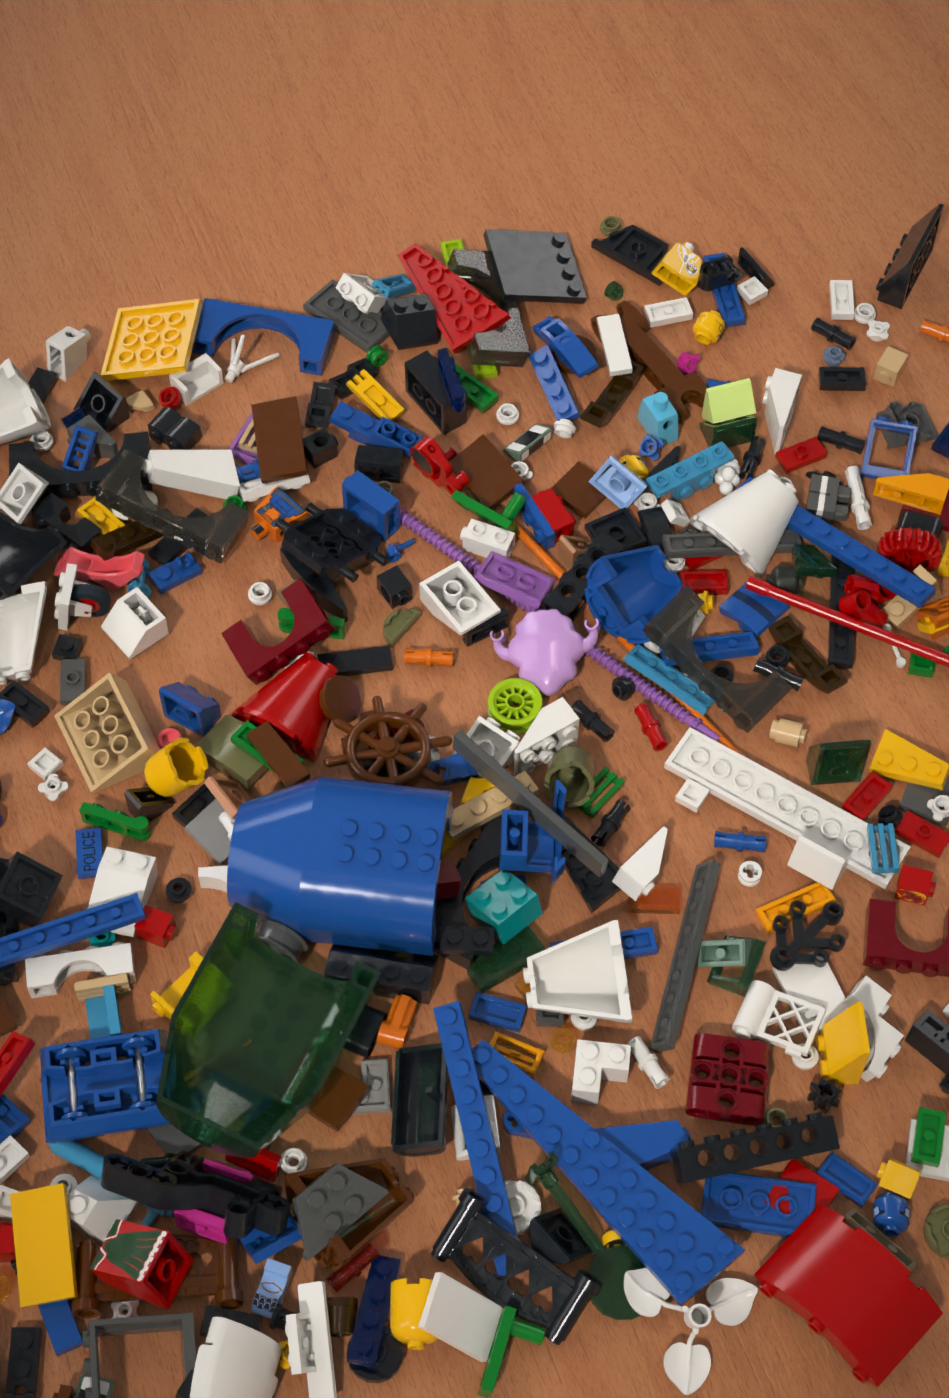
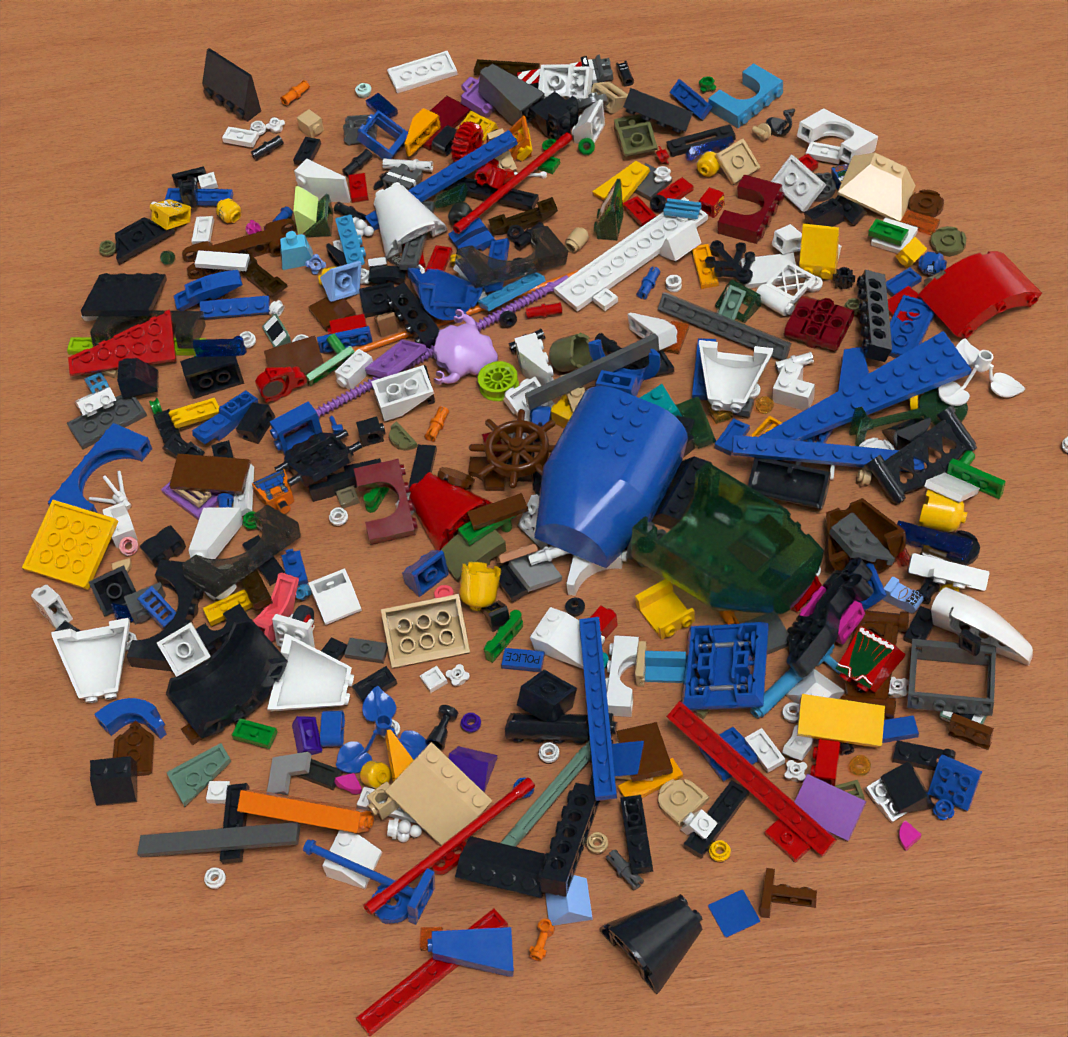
camera: 65 degrees left, 5 degrees down
sand blue plate [823,346,845,367] -> none

